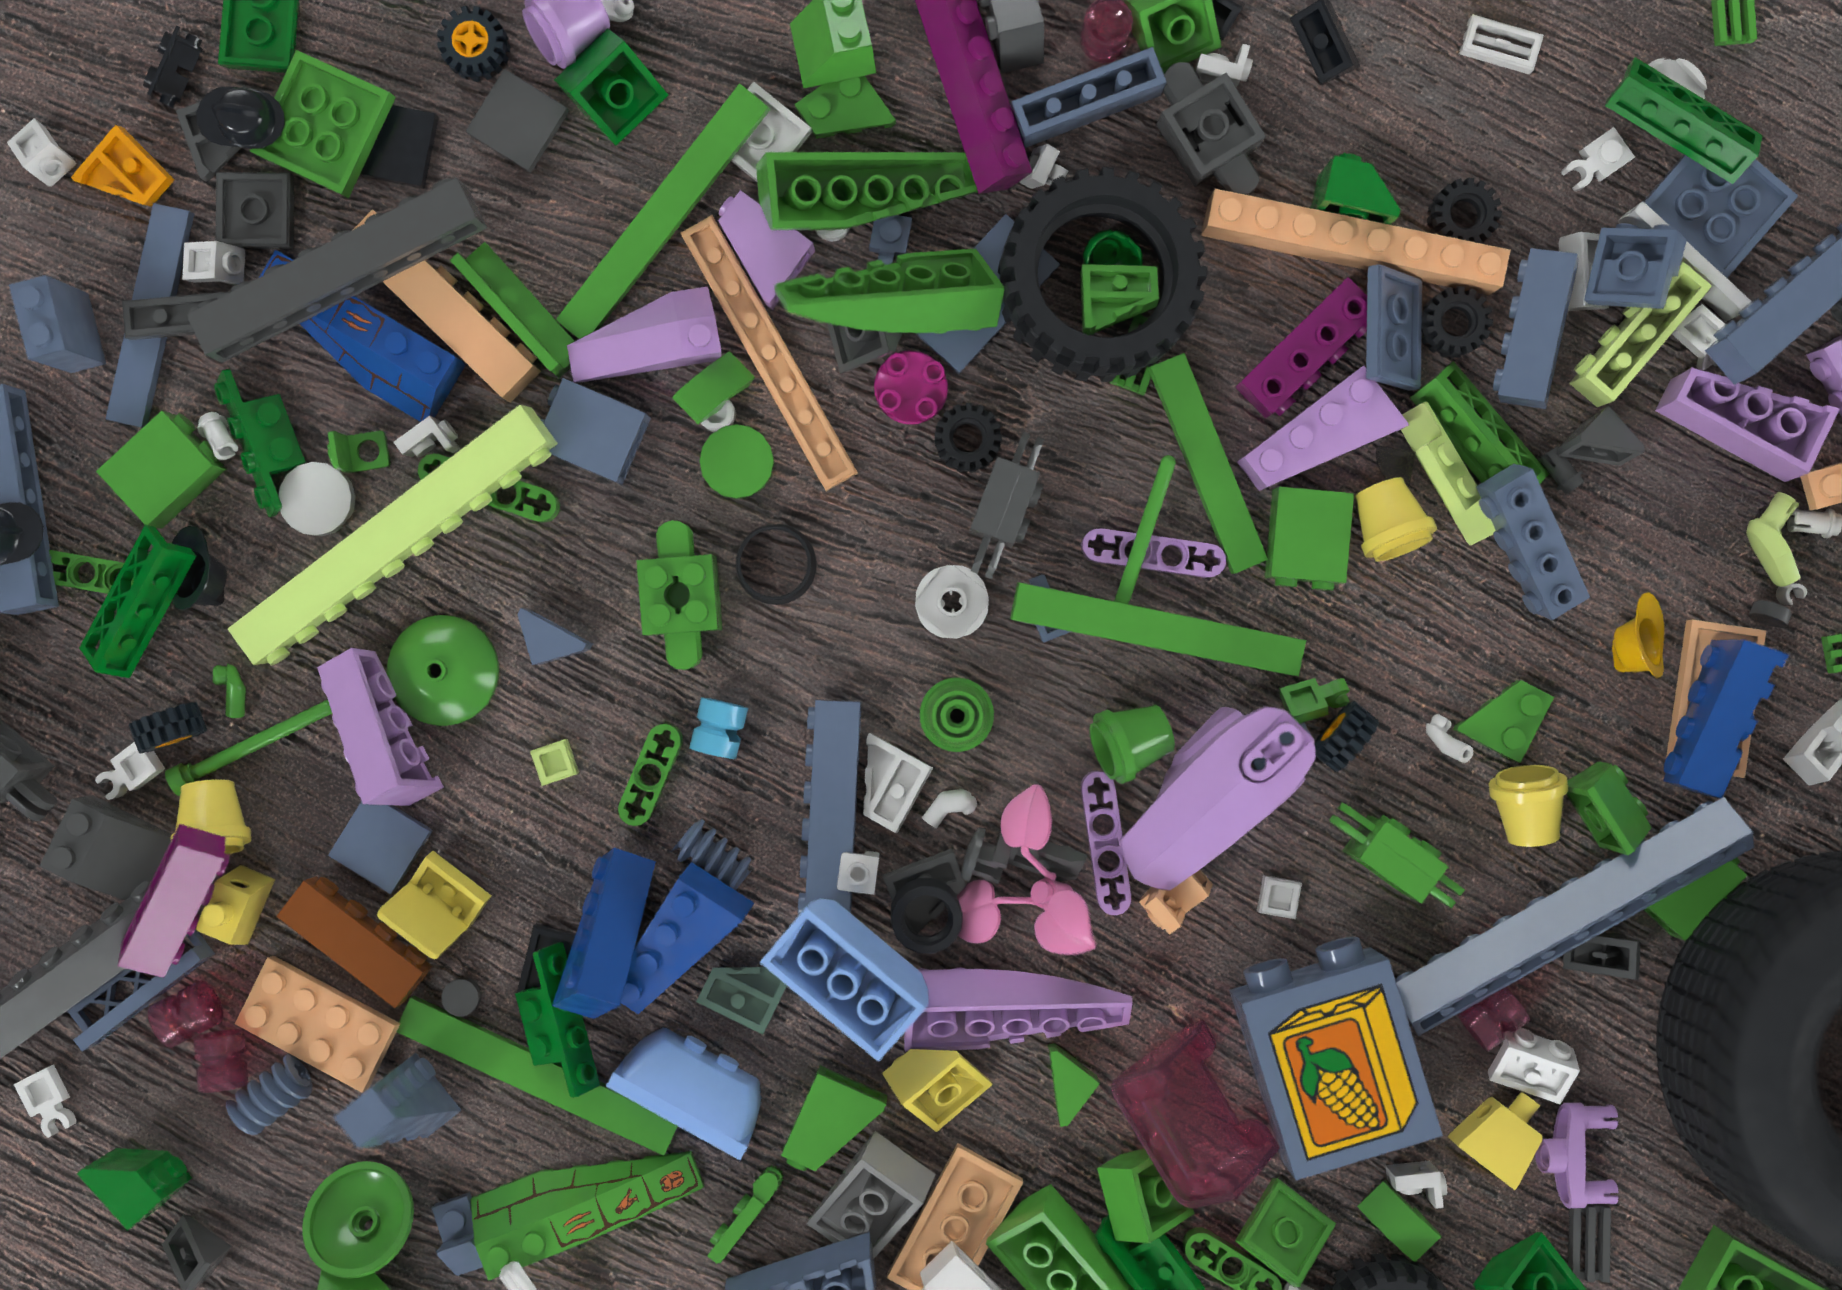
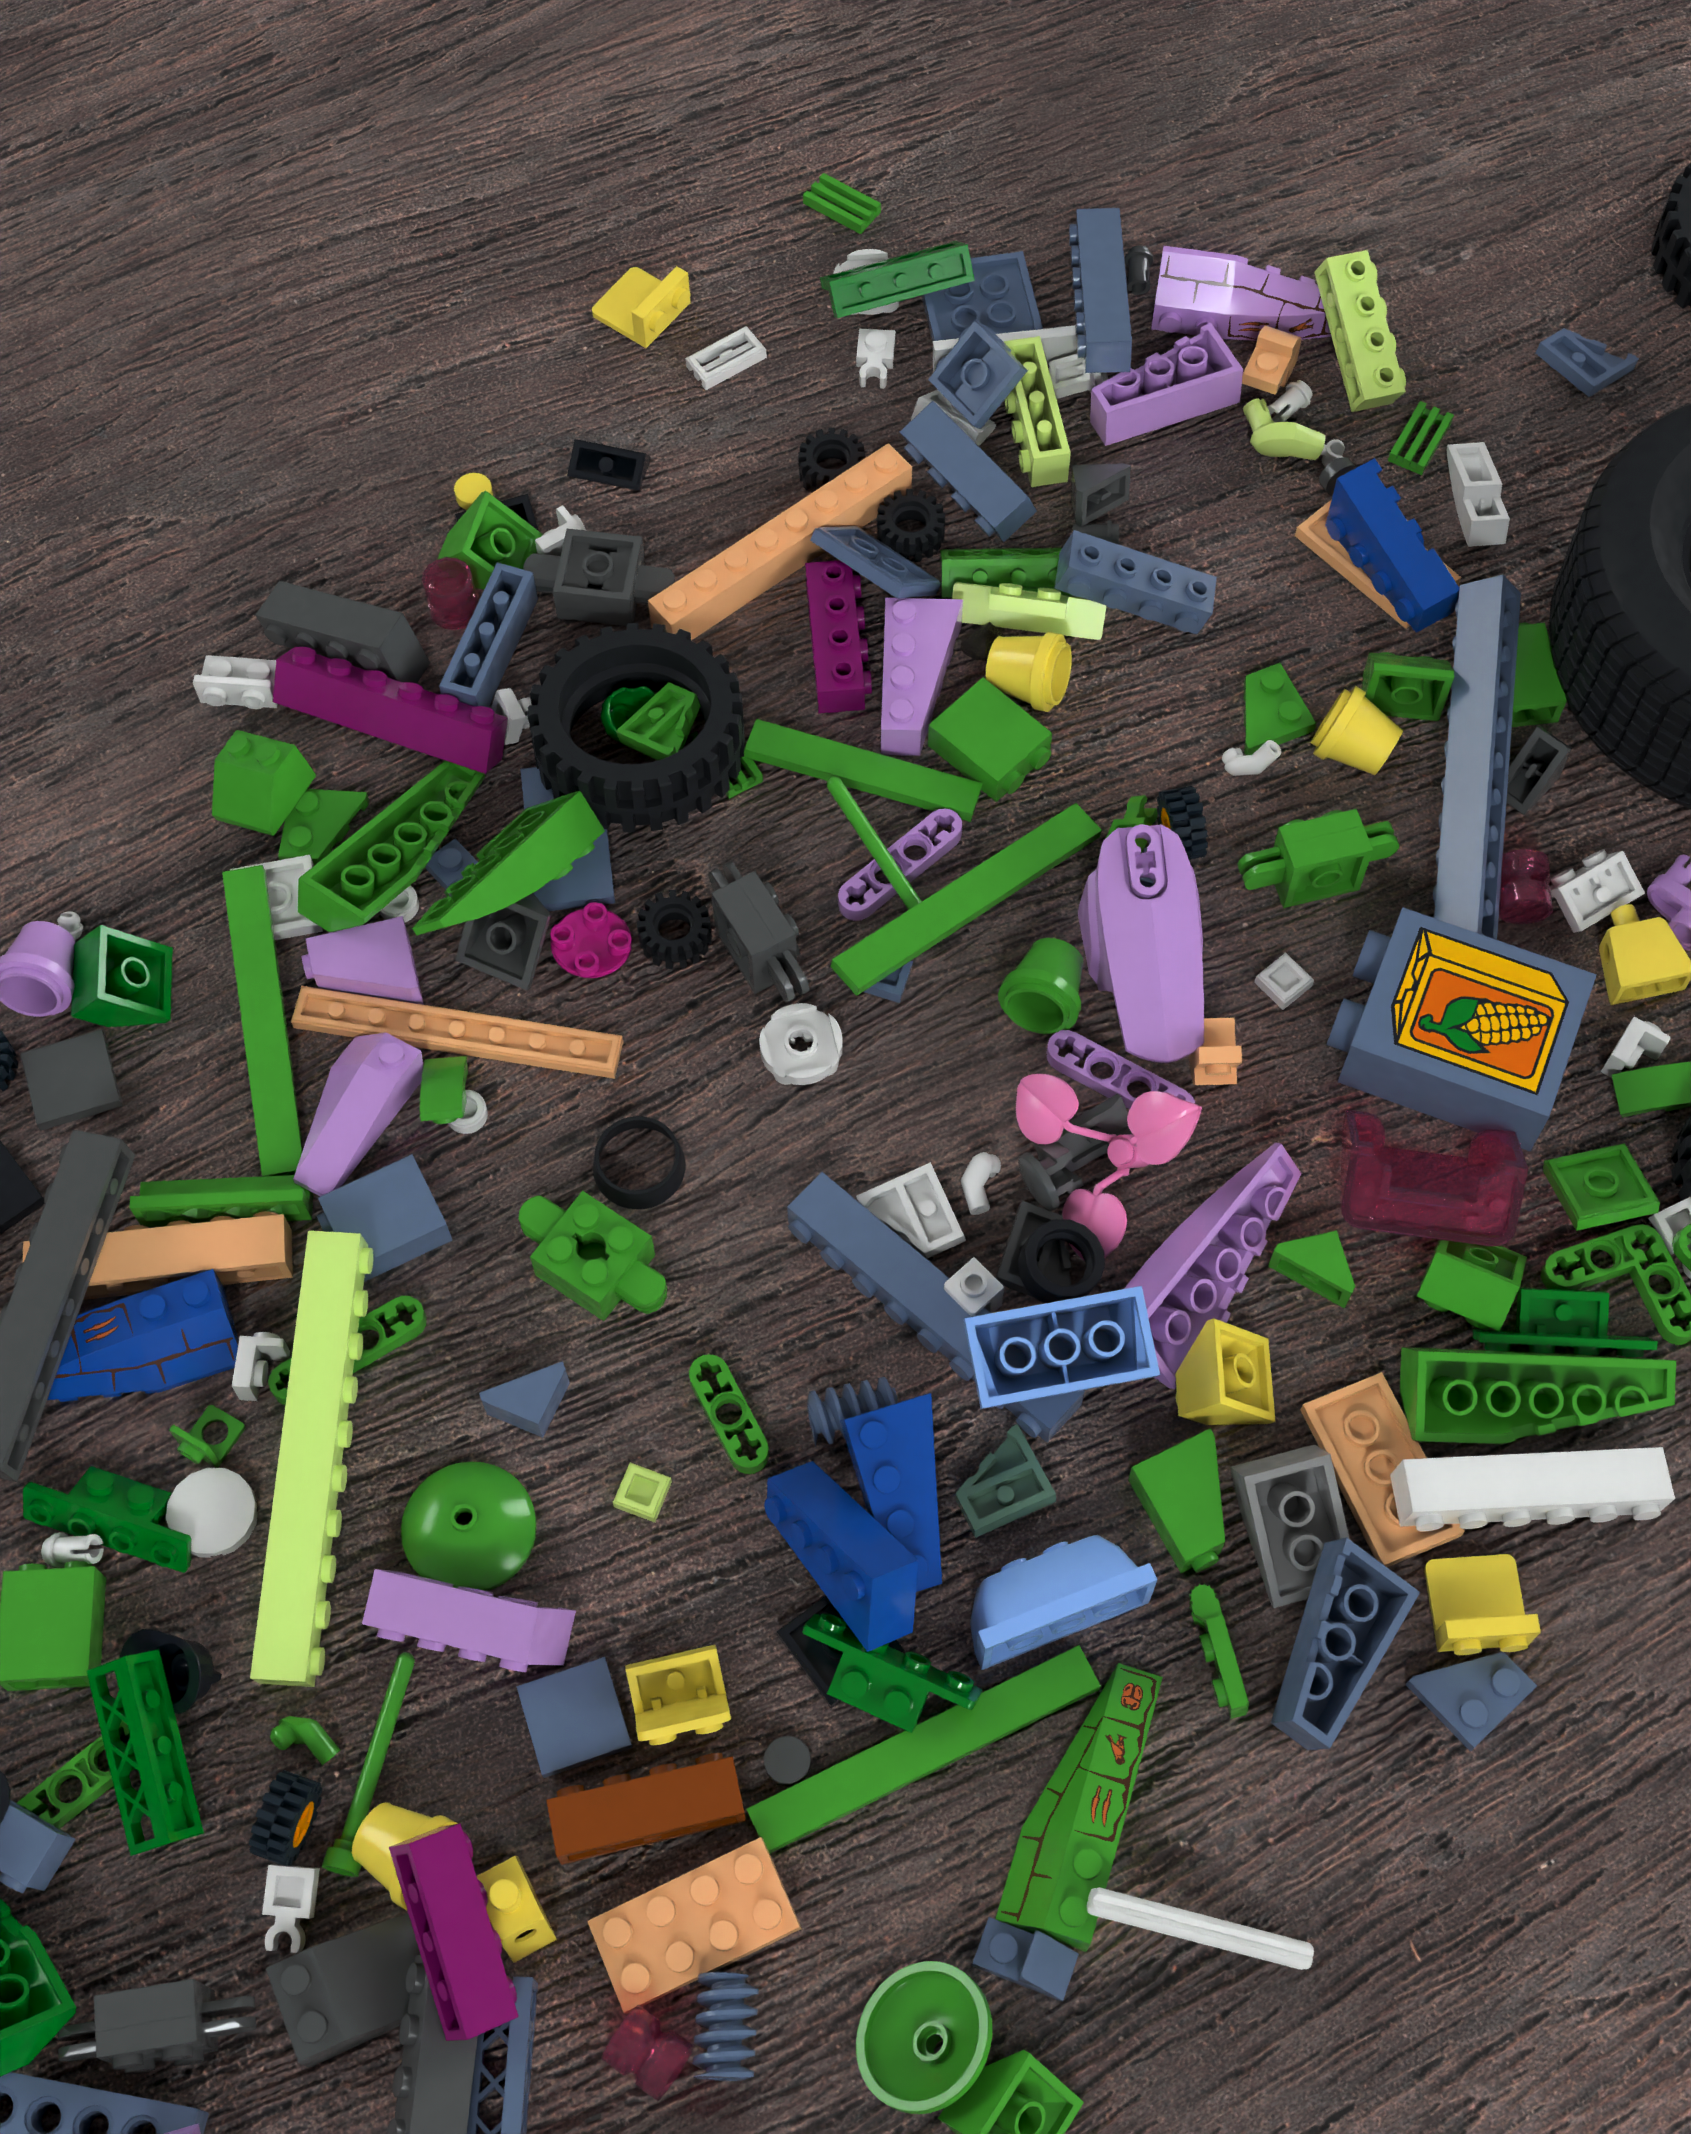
camera: 50 degrees left, 25 degrees down
clear pink wheel [148,980,224,1048] -> none
sand blue wedge [334,1053,461,1149] -> none
medium azure wheel [689,697,748,759] -> none
bright green tile [699,424,775,499] -> none
bright green piece [920,678,994,752] -> none
green slope [1311,153,1401,225] -> none
yellow piece [1612,592,1664,678] -> none

